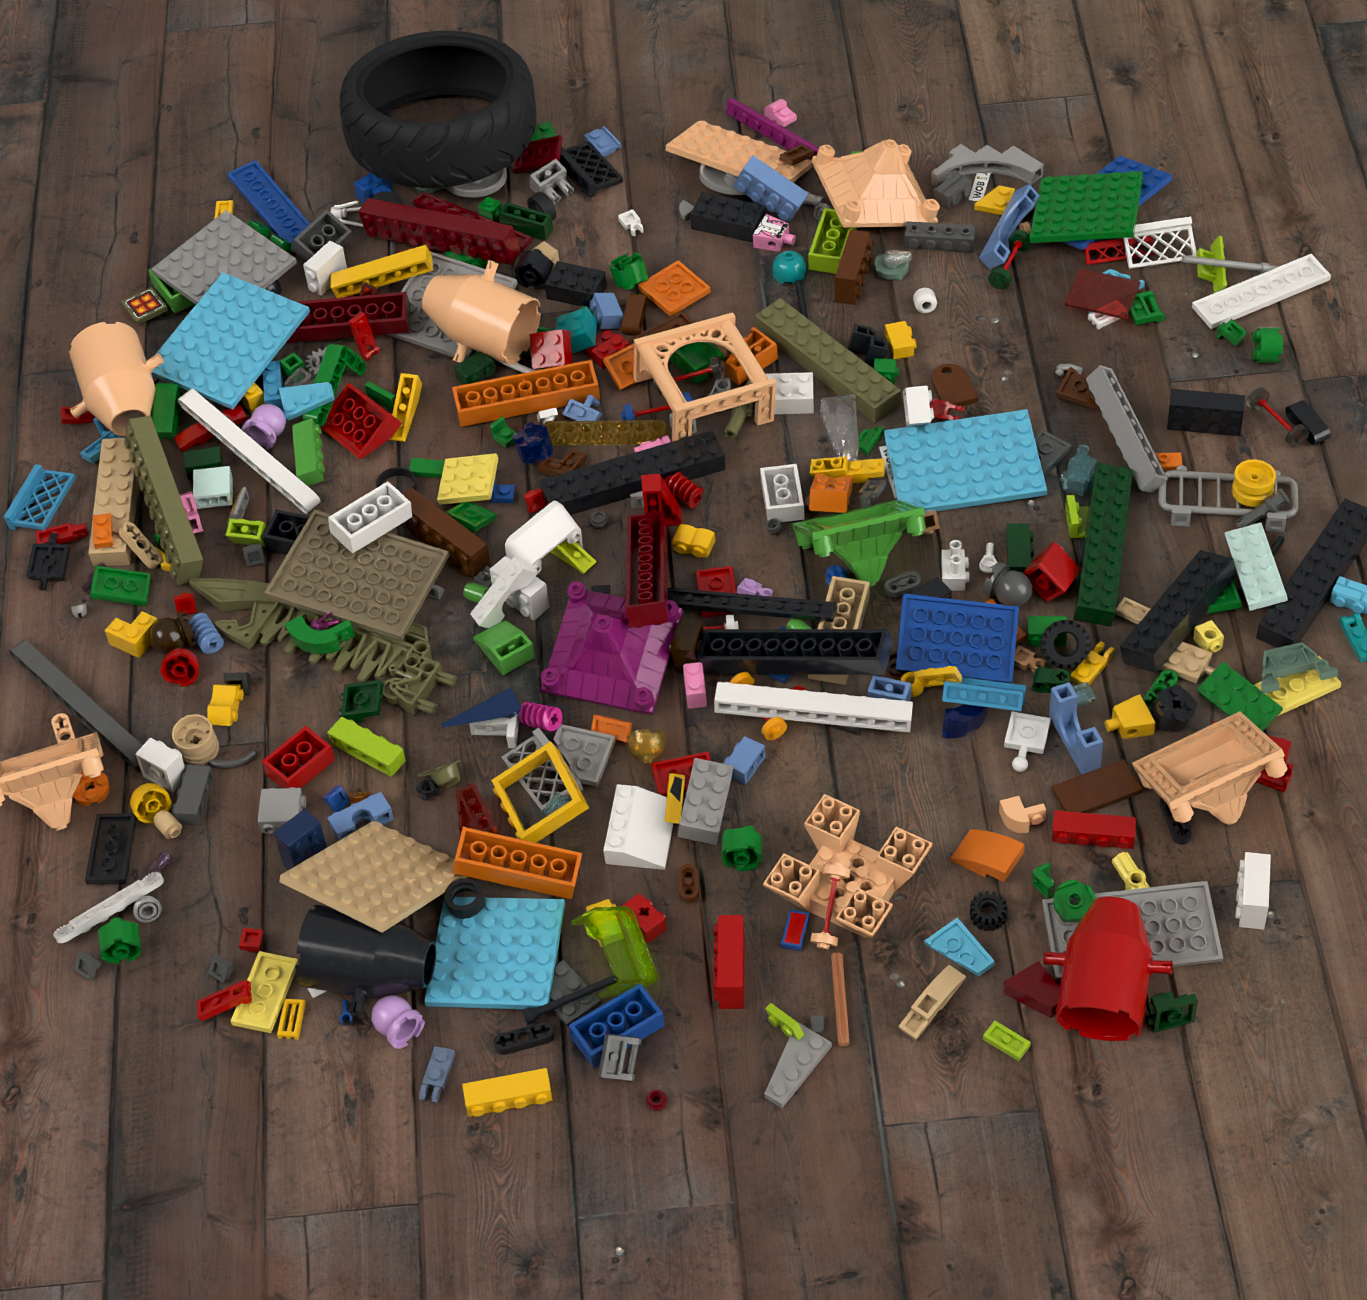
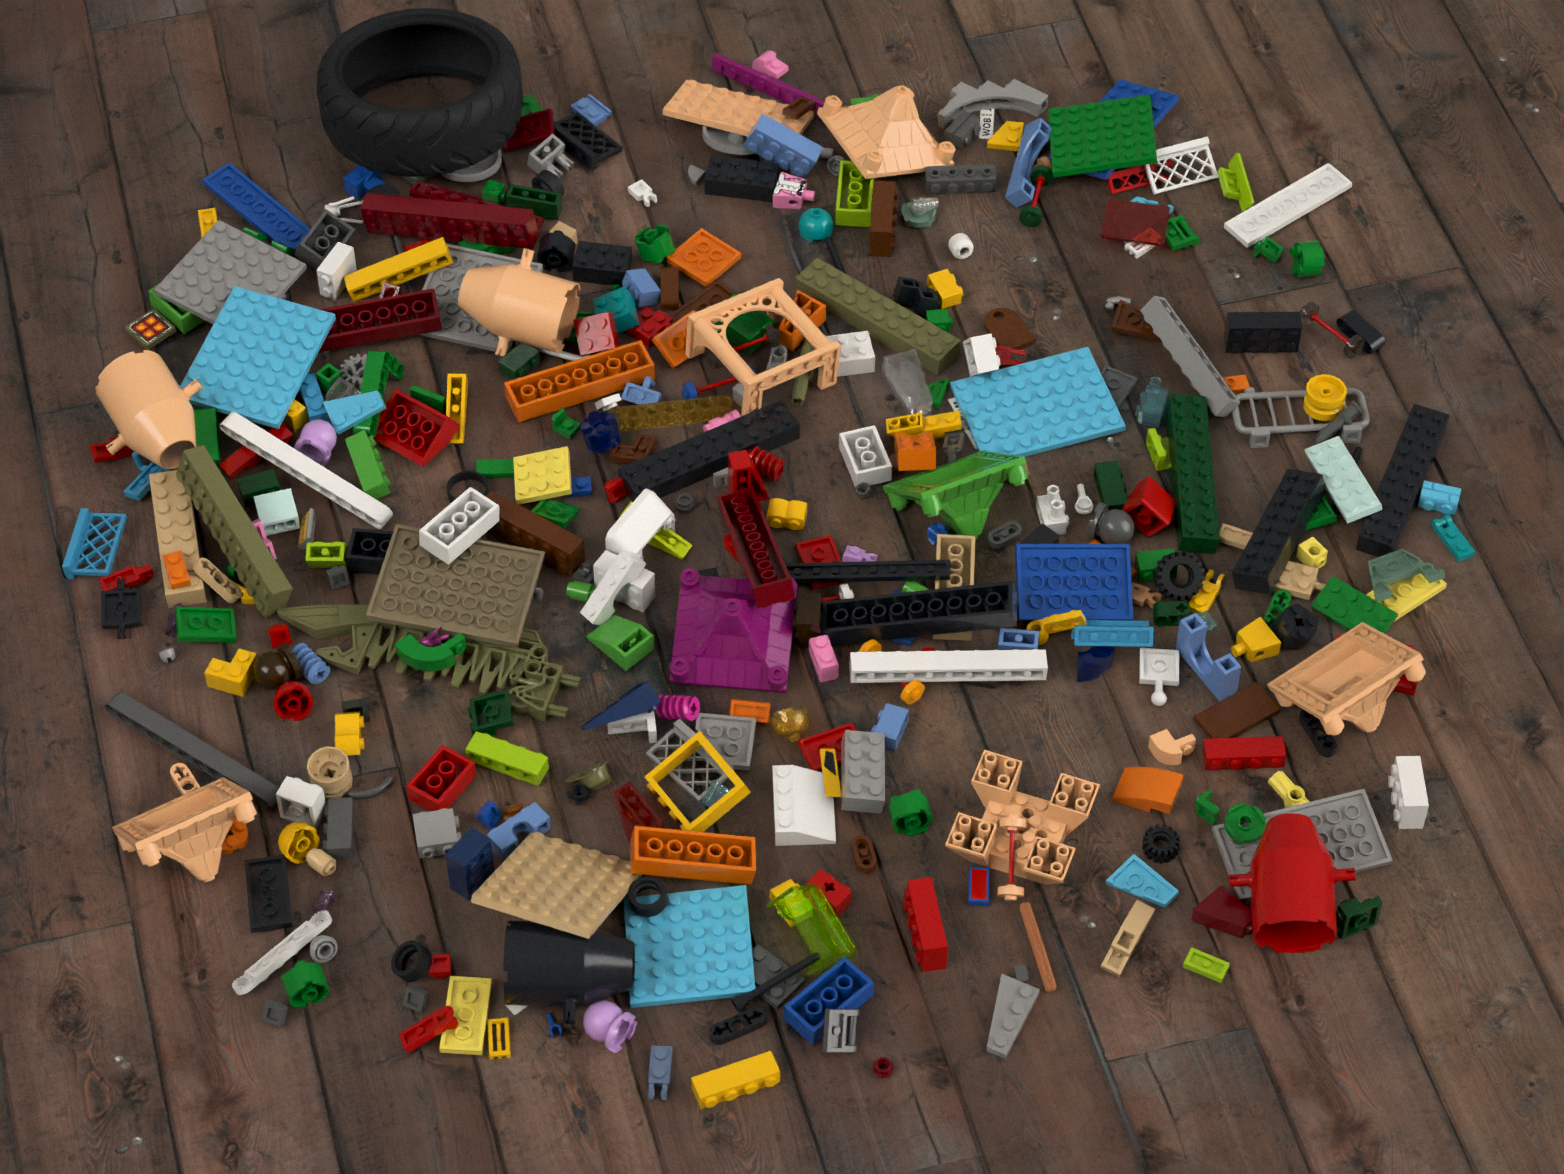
camera: 15 degrees left, 0 degrees up
red plate [348,312,380,362] -> none
lime plate [765,1003,804,1041] -> none
light grey bar [1182,255,1280,273] -> none
none -> black tyre [391,940,432,982]

